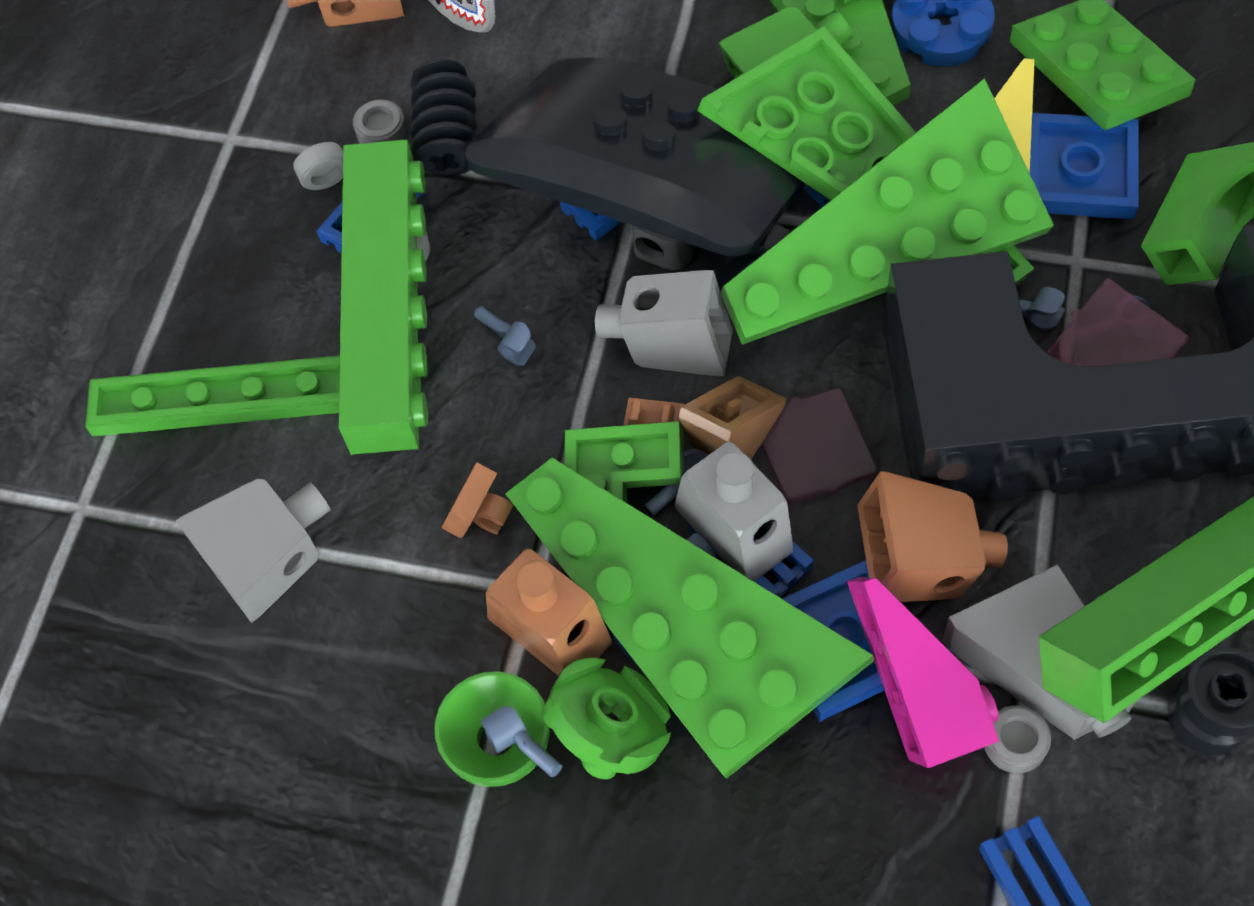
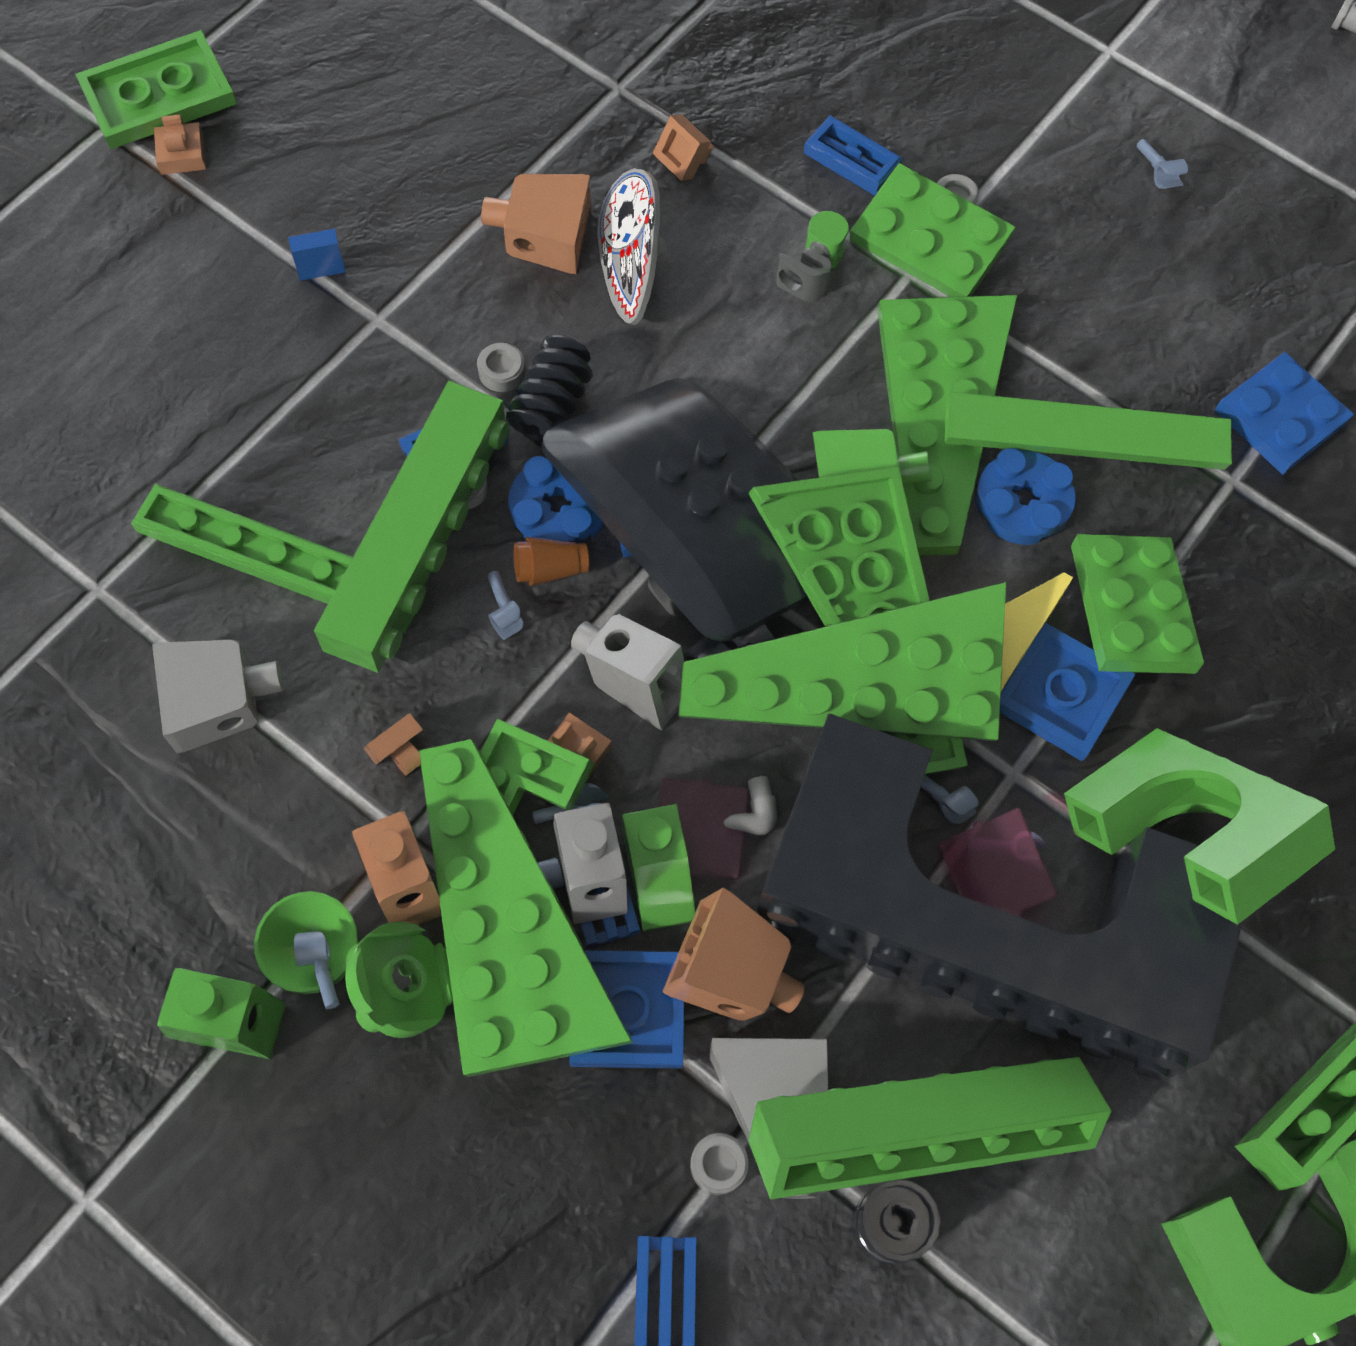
camera: 15 degrees right, 5 degrees up
light grey tile [293,142,343,190] -> none
medium nougat slope [679,375,787,460] -> none
dark pink slope [847,577,999,768] -> none
none -> bright green torso [157,968,286,1059]
none -> blue tile [288,229,346,281]
none -> blue plate [508,456,604,544]
none -> dark orange cone [514,536,589,587]
none -> bright green slope [622,804,695,932]
none -> light grey animal [724,776,777,835]

